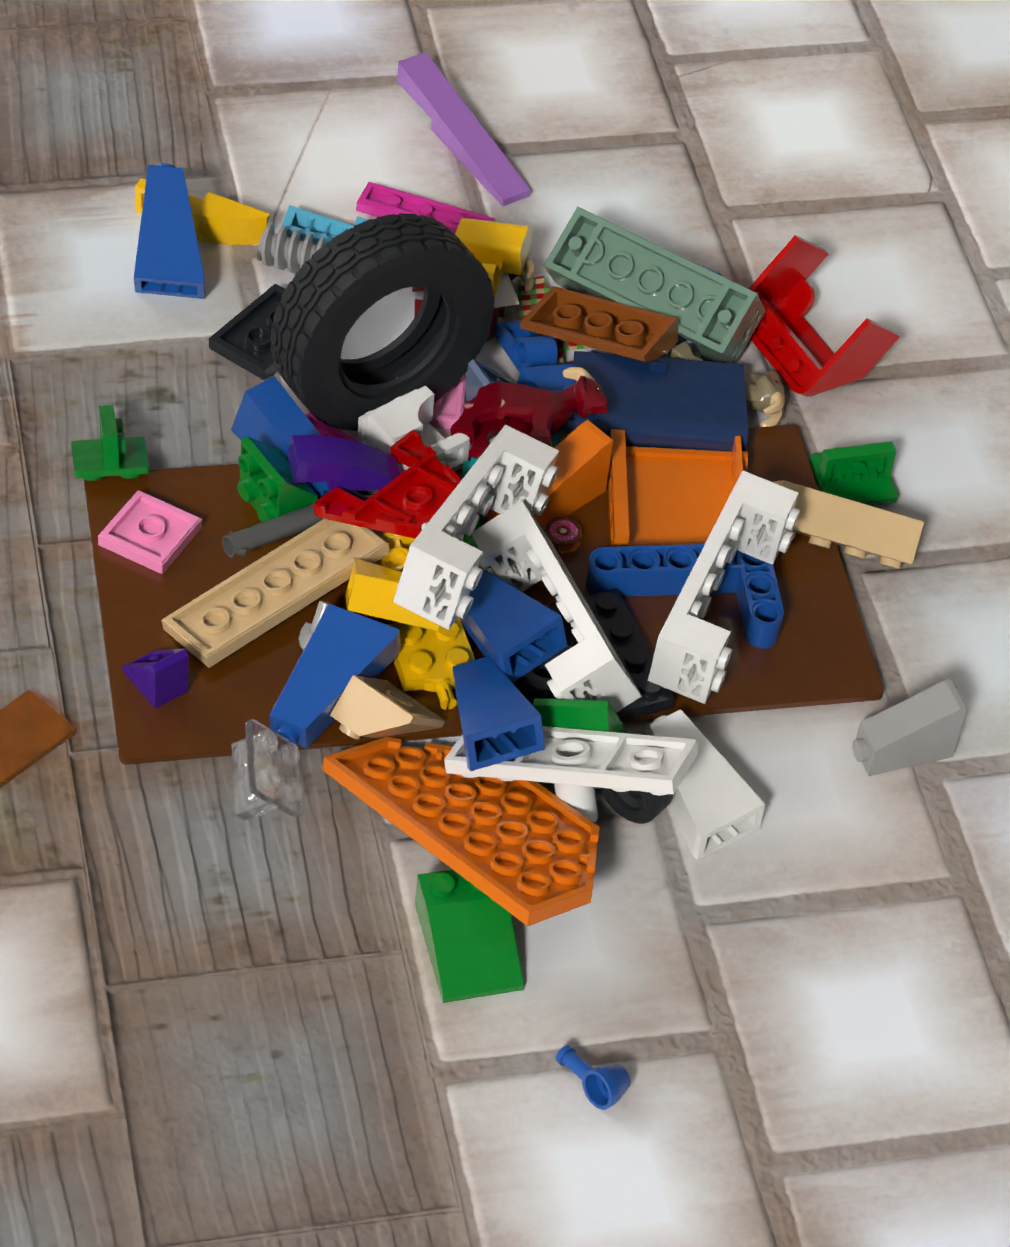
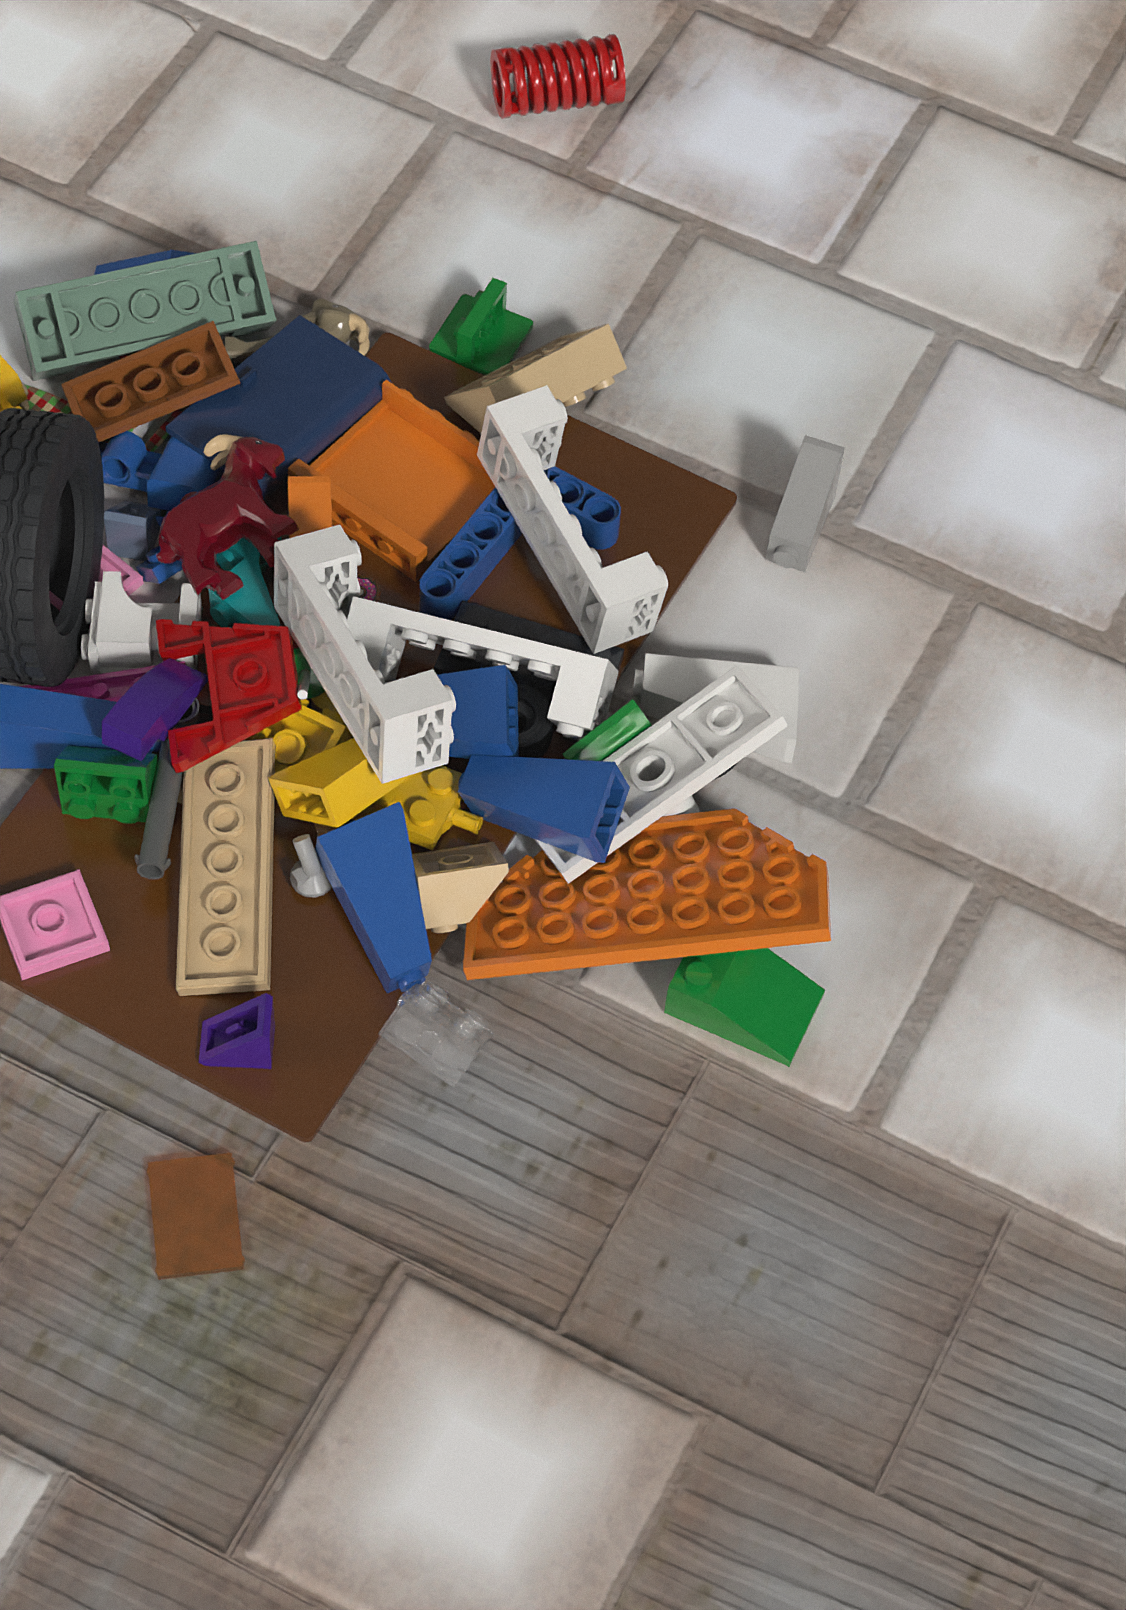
camera: 50 degrees left, 10 degrees up
blue bar [556,1045,631,1110] -> none
red windscreen [748,235,900,397] -> none

